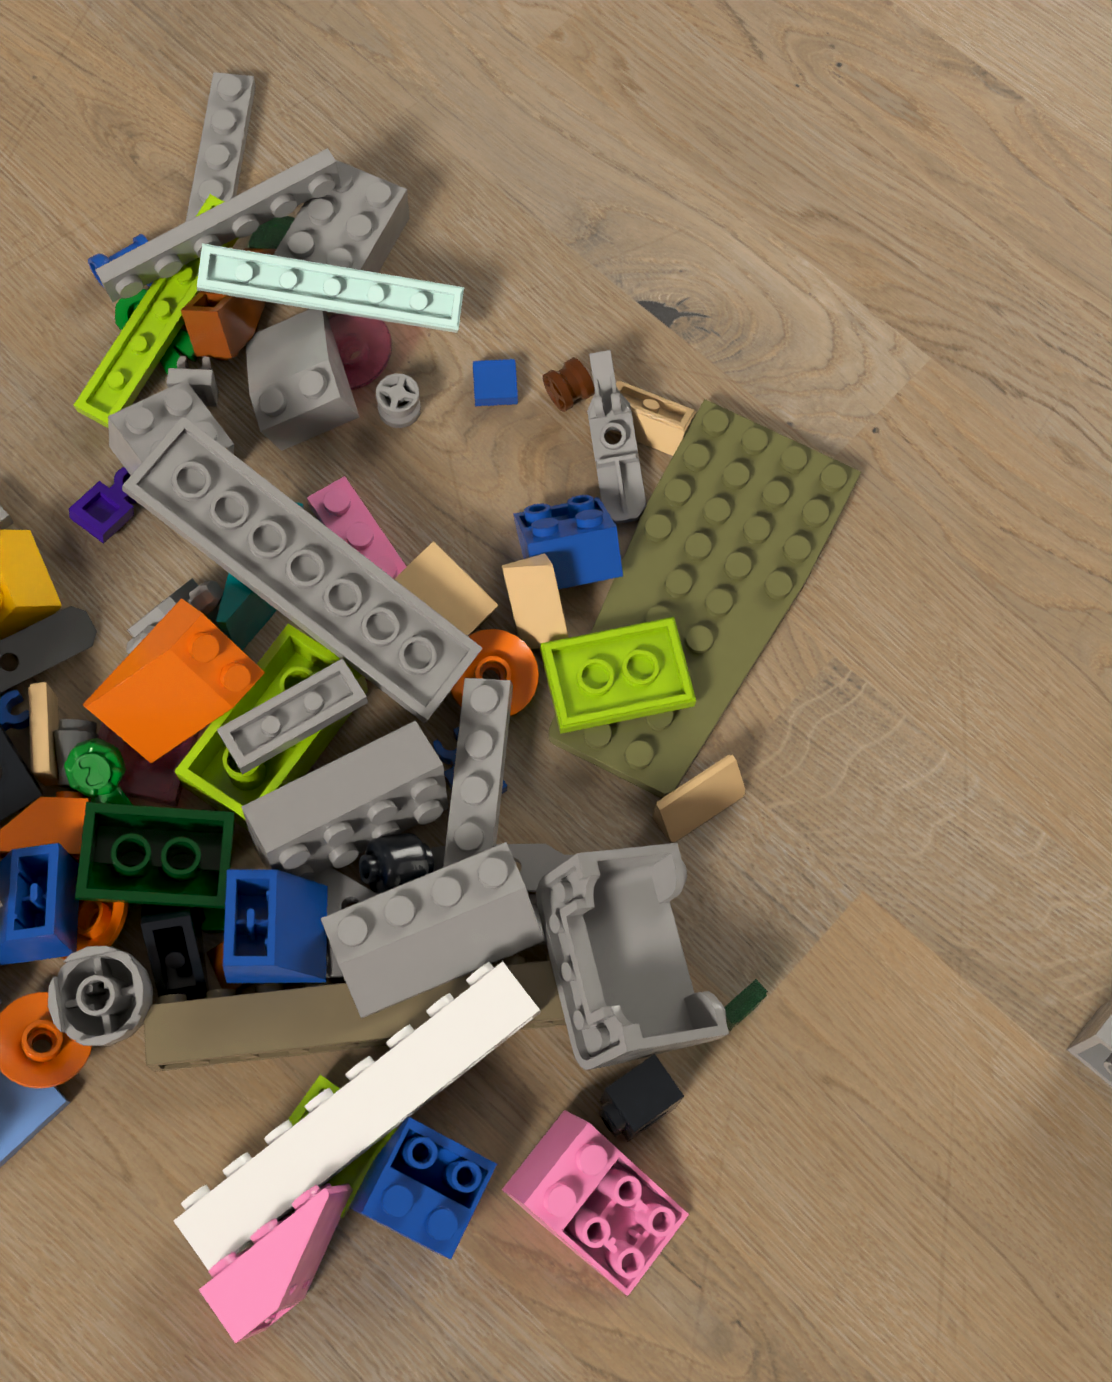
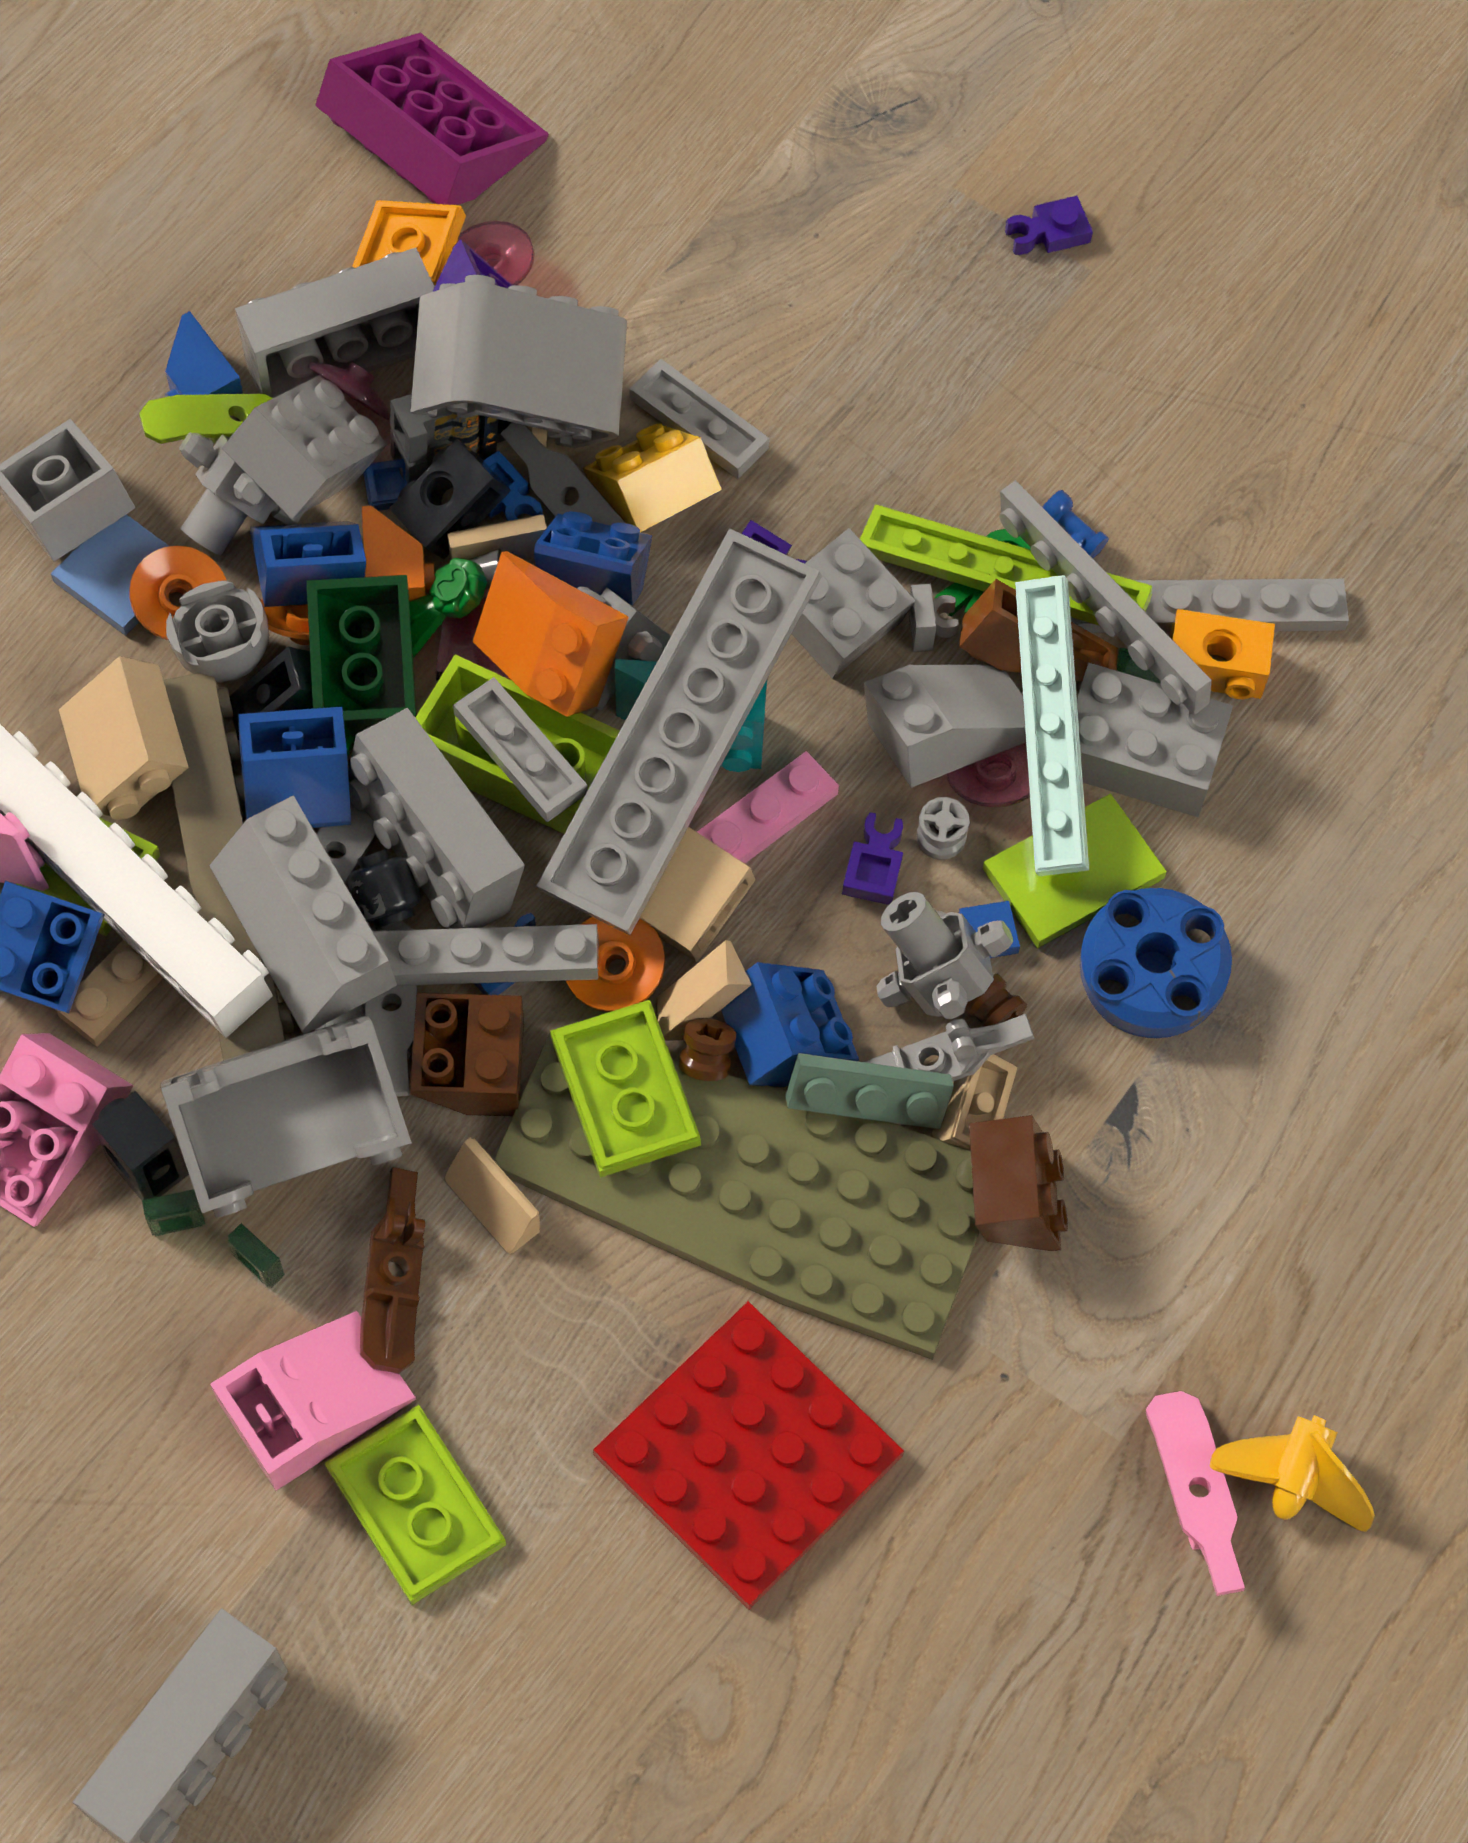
camera: 85 degrees right, 5 degrees down
none -> tan plate [56,939,163,1047]
none -> tan brick [59,656,189,820]
none -> clear green tile [142,1189,205,1237]
none -> bright pink slope [210,1311,416,1491]
none -> lime tile [324,1405,507,1605]
none -> reddish brown piece [360,1167,425,1374]
none -> reddish brown slope [410,993,524,1116]
none -> blue slope [534,511,653,605]
none -> red plate [593,1301,904,1610]
none -> reddish brown wheel [678,1018,736,1081]
none -> sand green plate [786,1053,954,1129]
none -> dark purple plate [842,812,903,905]
none -> light grey piece [876,892,1013,1020]
none -> reddish brown slope [969,1115,1068,1251]
none -> lime tile [982,793,1167,949]
none -> blue piece [1080,888,1232,1038]
none -> bright pink piece [1146,1391,1245,1596]
none -> light orange brick [1169,609,1275,699]
none -> yellow piece [1209,1415,1375,1531]

